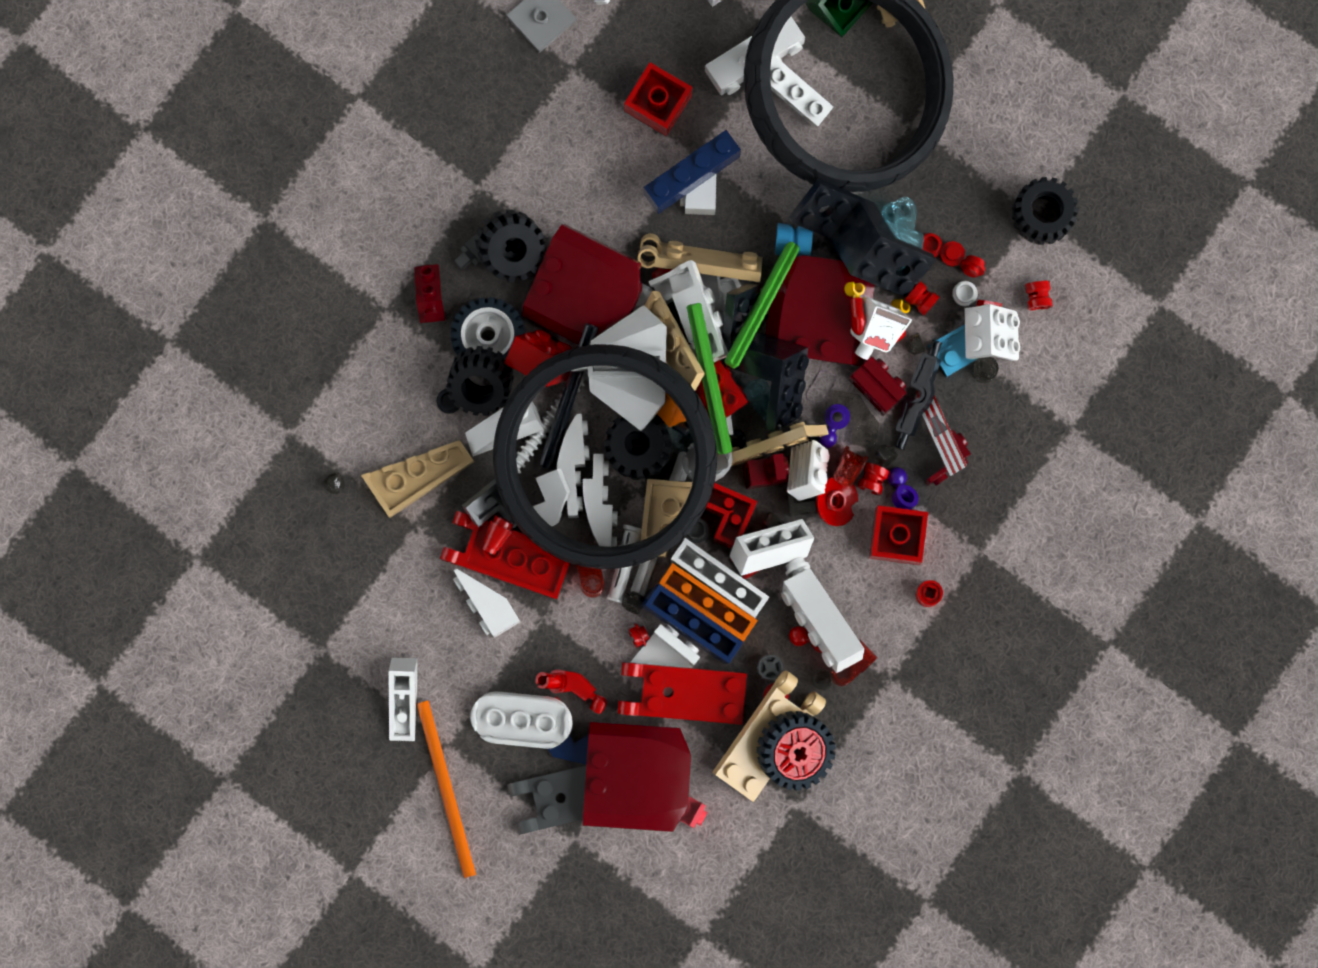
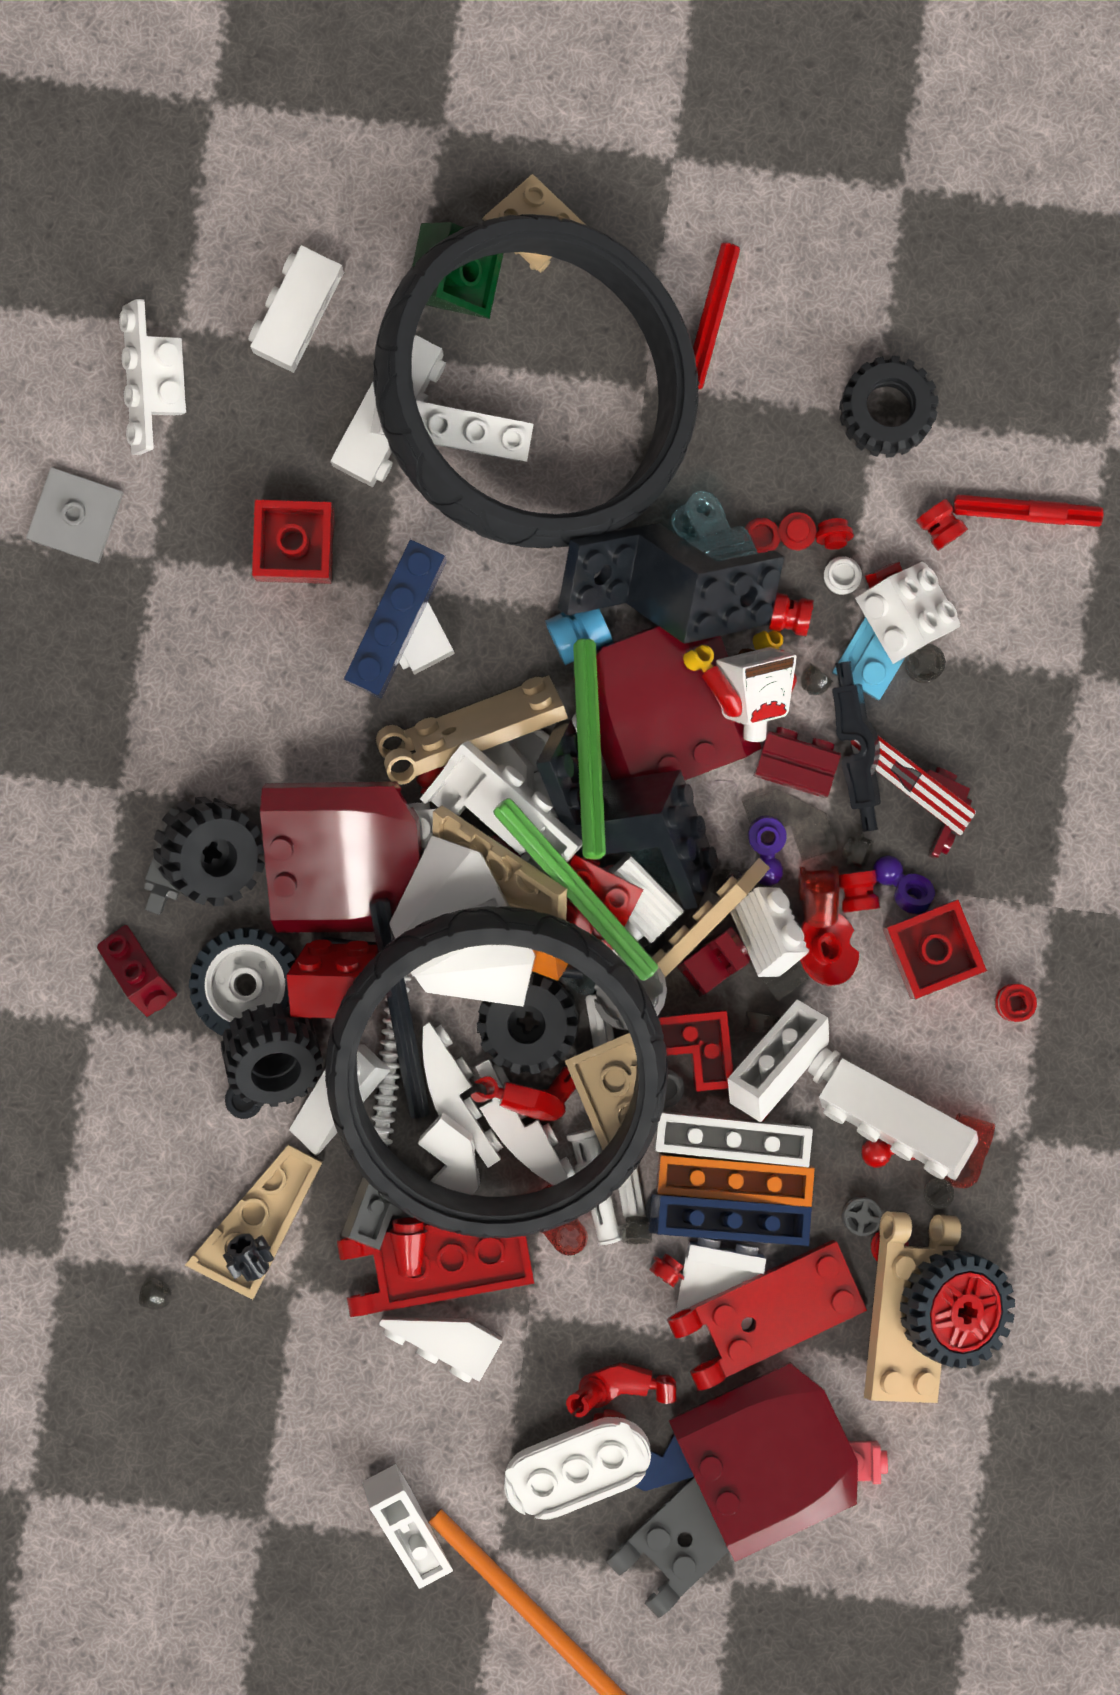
camera: 30 degrees left, 5 degrees up
none -> black gear [223,1233,274,1282]
none -> red arm [471,1066,576,1121]
none -> white brick [609,852,684,943]
none -> red axle [693,243,740,389]
none -> red axle [953,494,1104,527]

